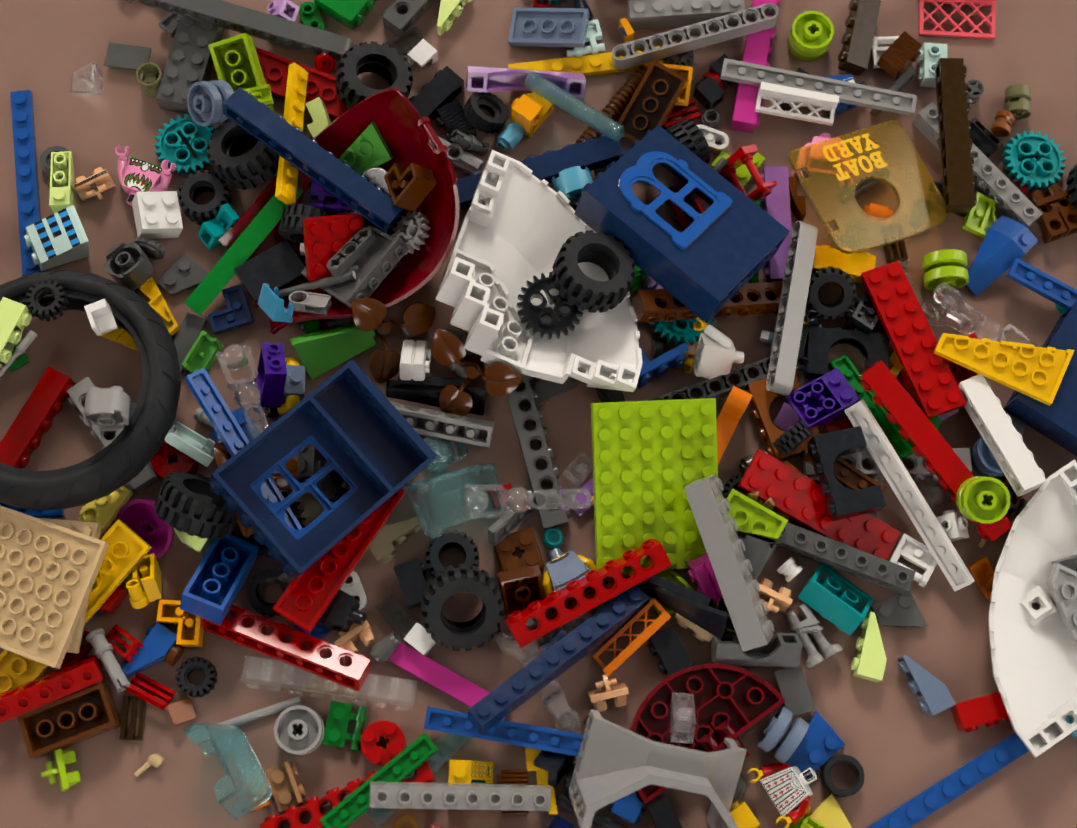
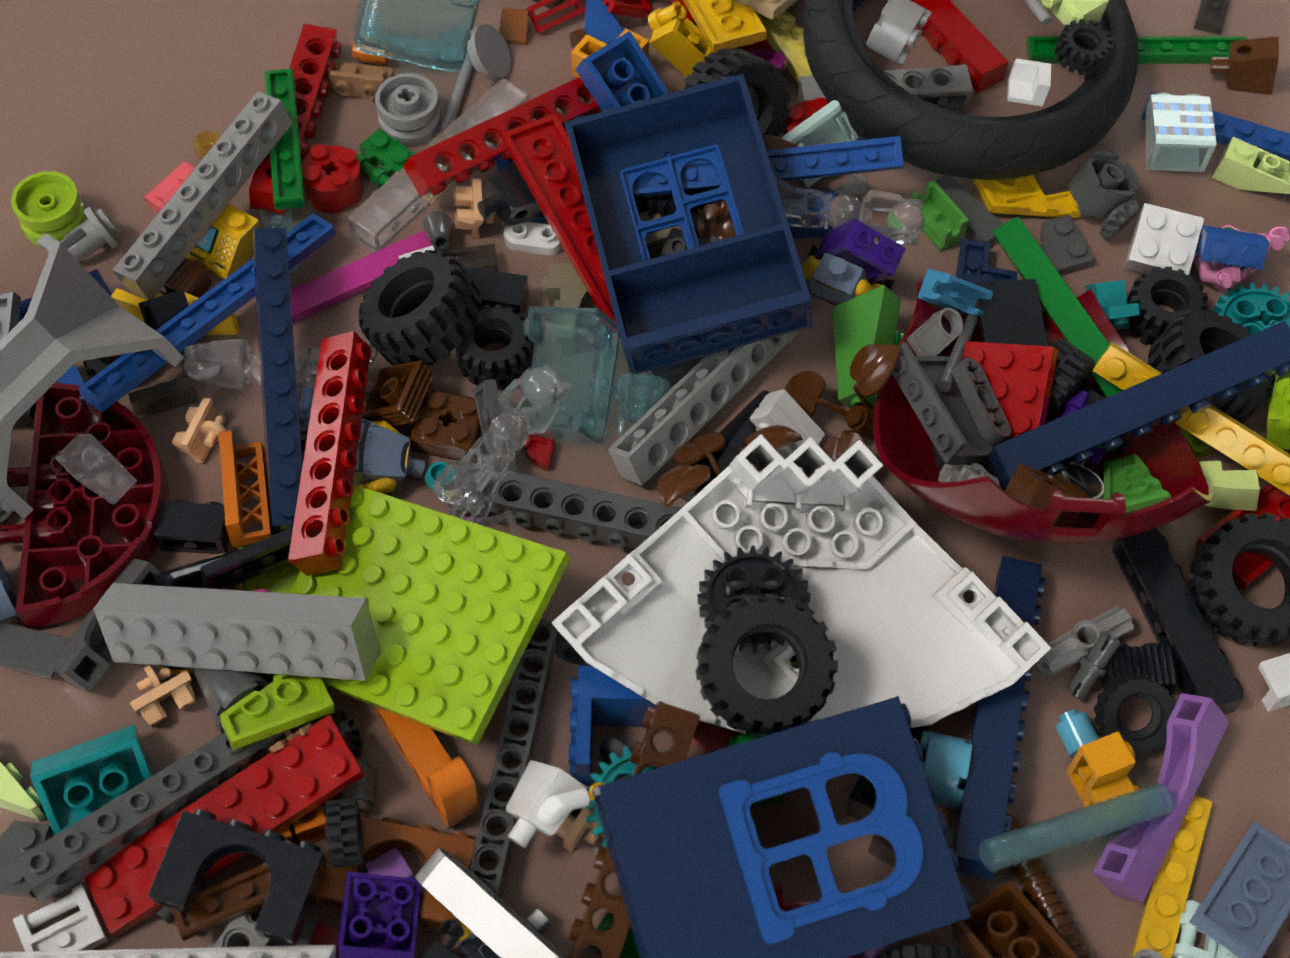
camera: 125 degrees right, 15 degrees down
light nougat hips [73,167,115,201] -> none
black tyre [175,657,217,697] -> none
white wheel [777,557,803,582] -> none
light grey piece [786,603,843,669] -> none
none -> light grey tile [467,24,511,81]
none -> blue brick [1196,225,1269,271]

